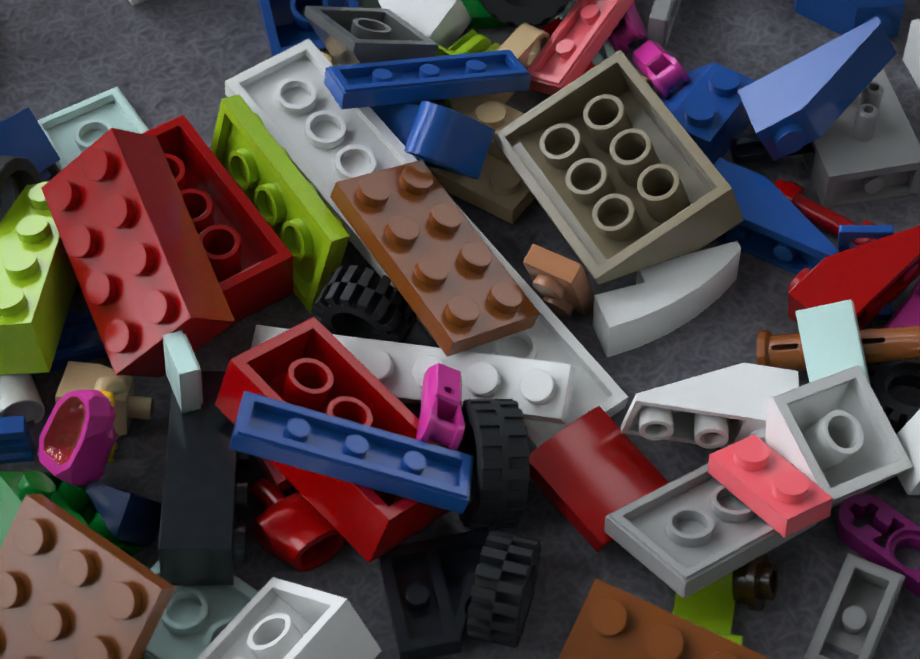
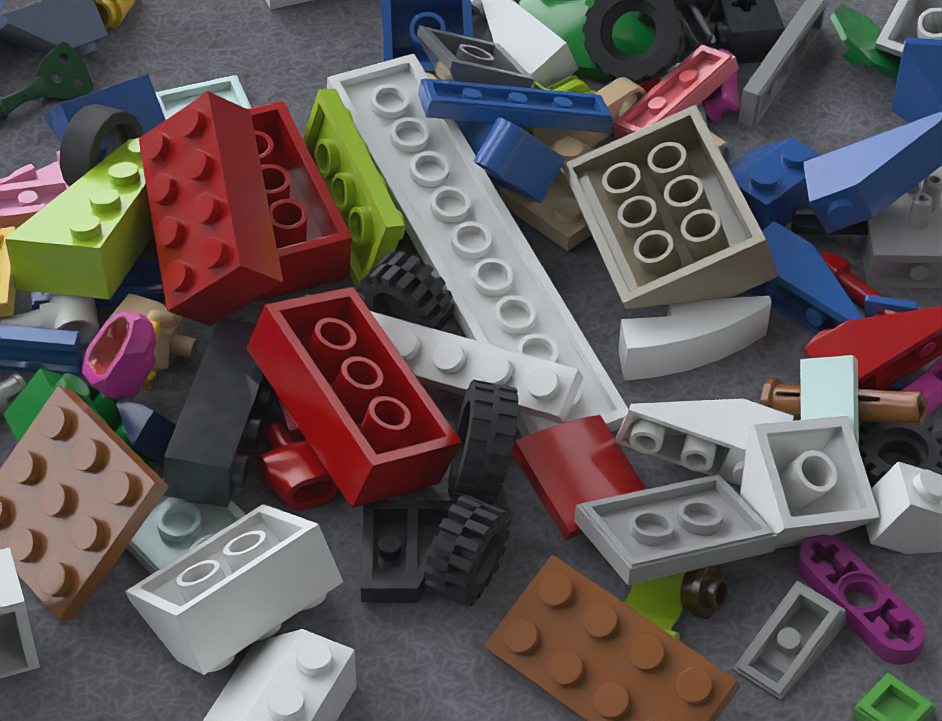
camera: 10 degrees right, 5 degrees down
light aqua tile [163,330,203,413] -> none
blue tile [229,391,474,514] -> none
dark orange plate [330,160,540,357] -> none
dark pink bar [416,363,465,451] -> none
nougat plate [523,244,594,317] -> none
dark pink bar [633,40,691,99] -> none
coral plate [708,434,833,538] -> none

